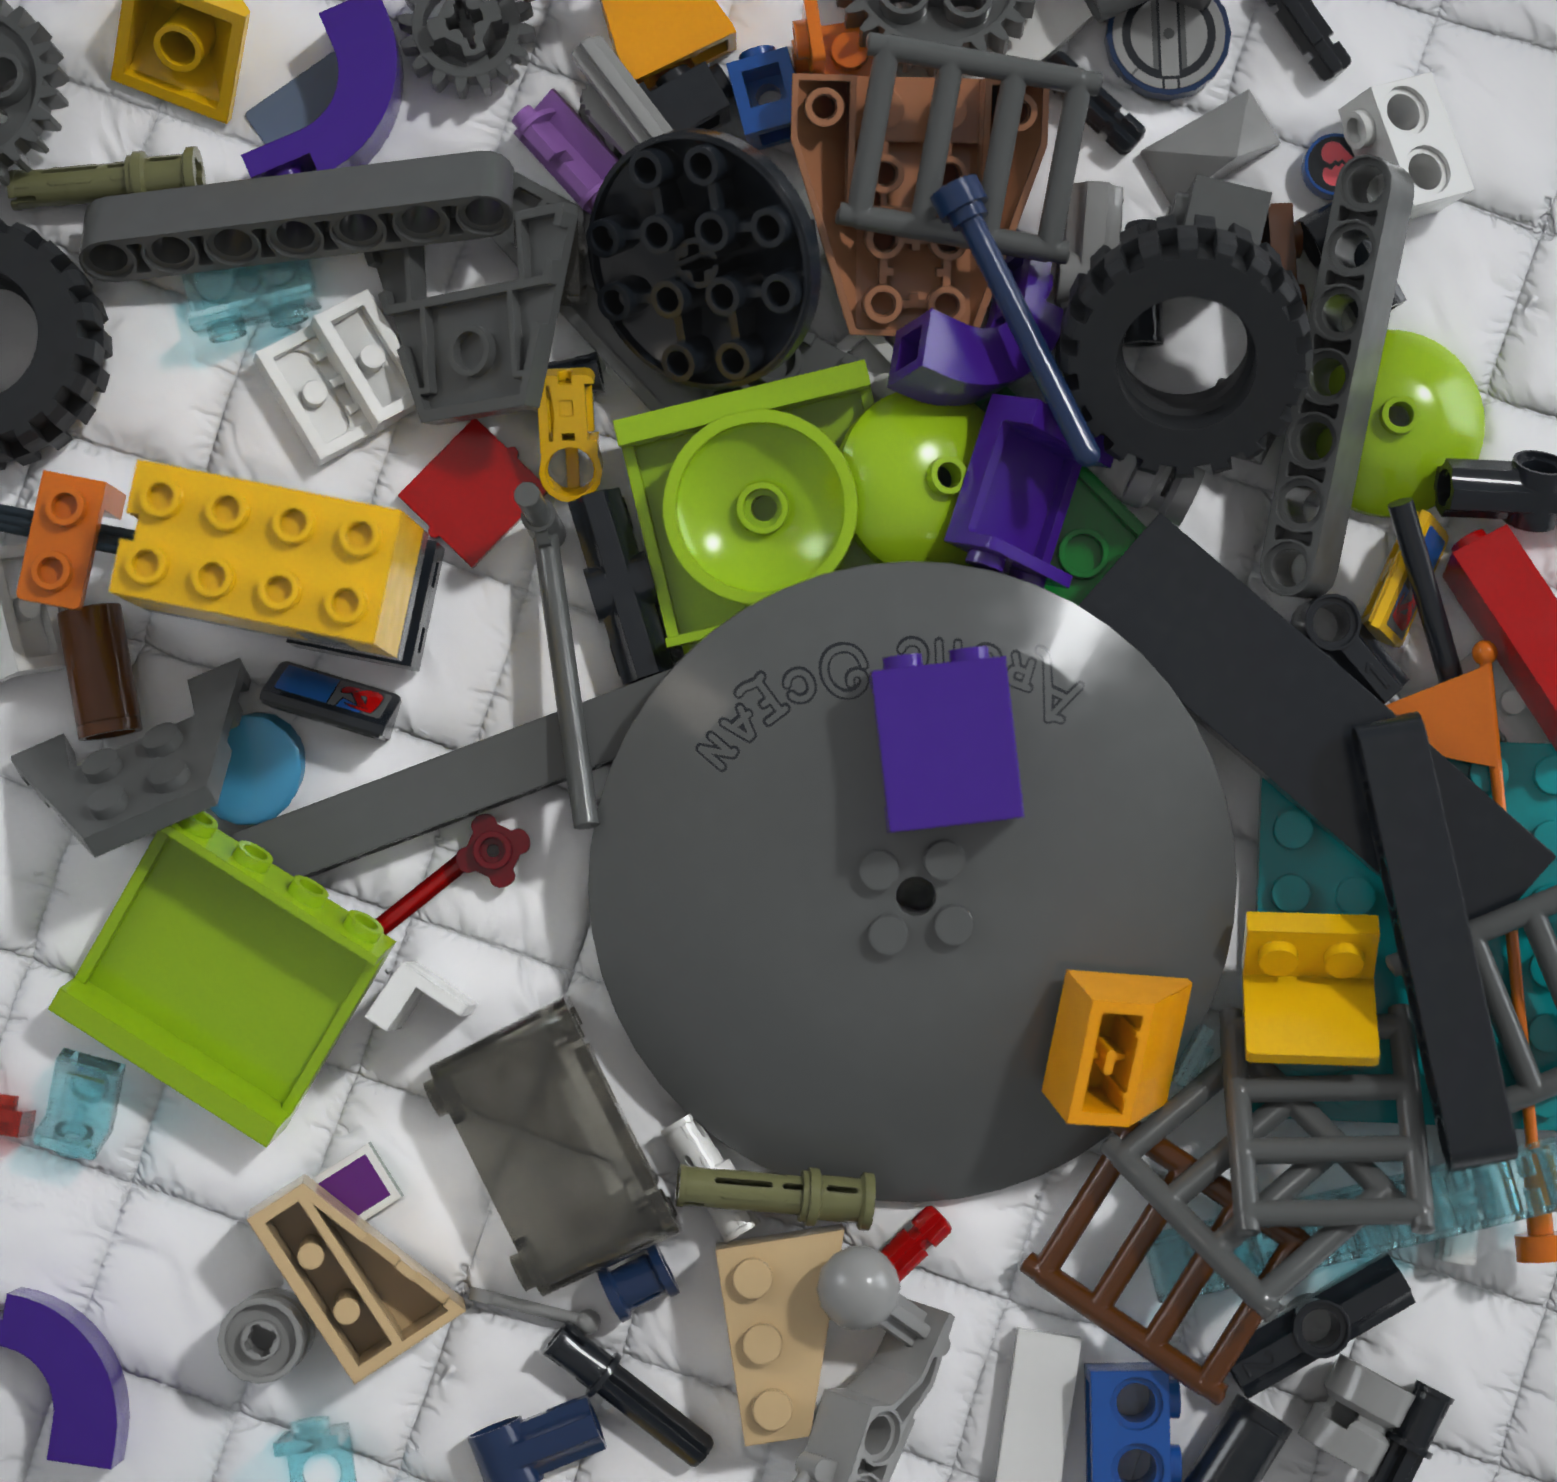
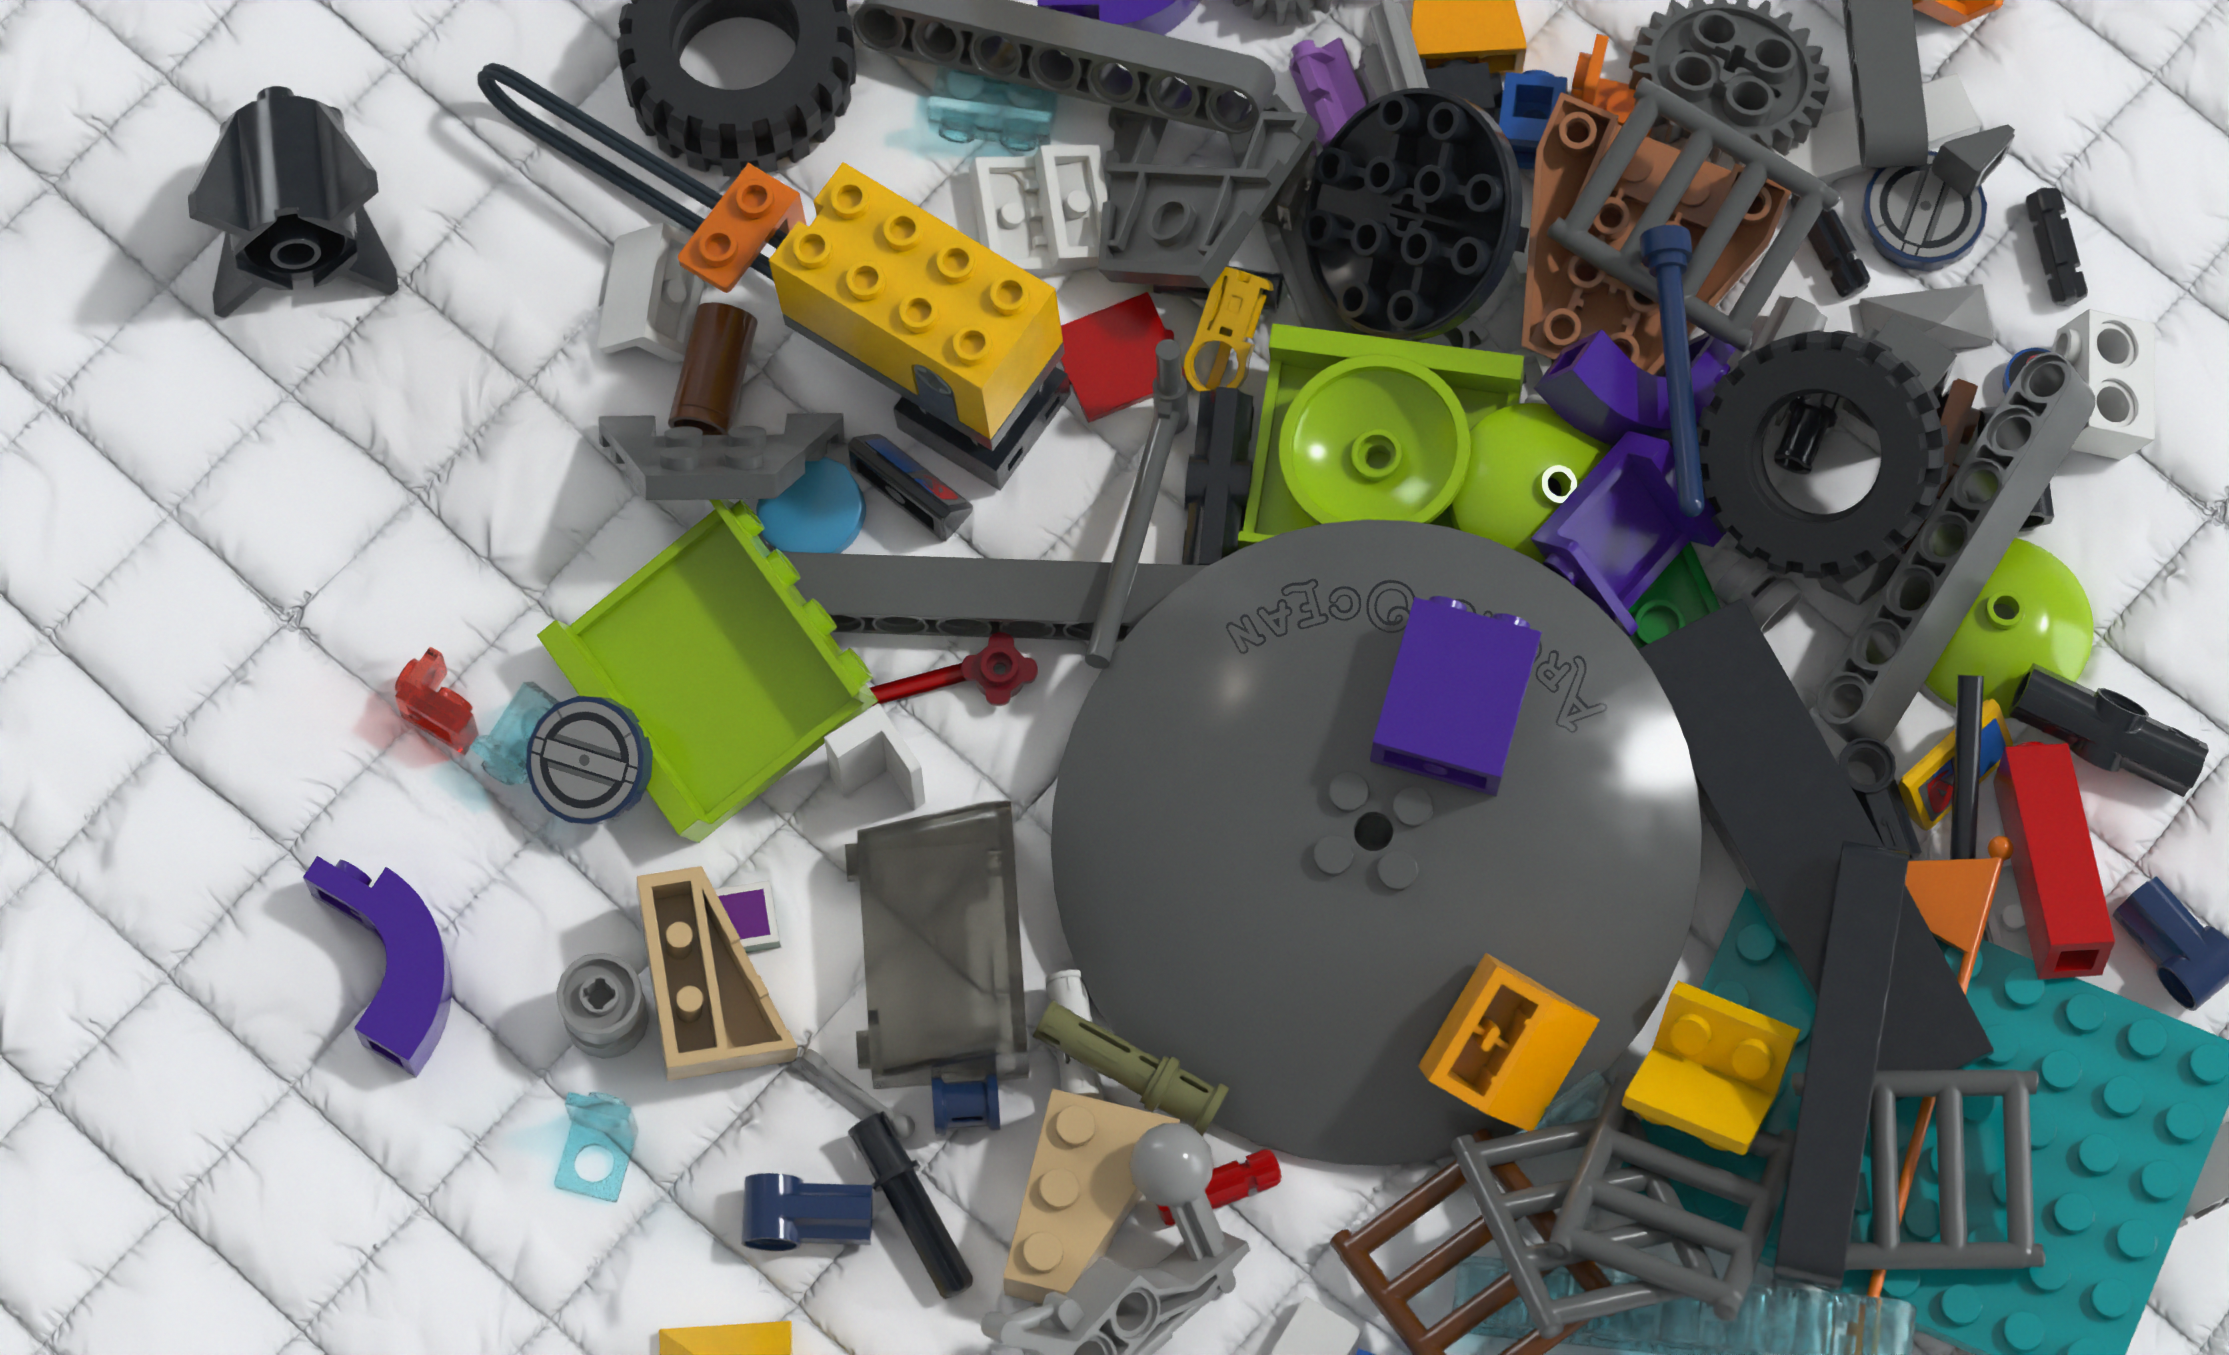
camera: 30 degrees right, 15 degrees down
none -> tile [526,696,653,825]

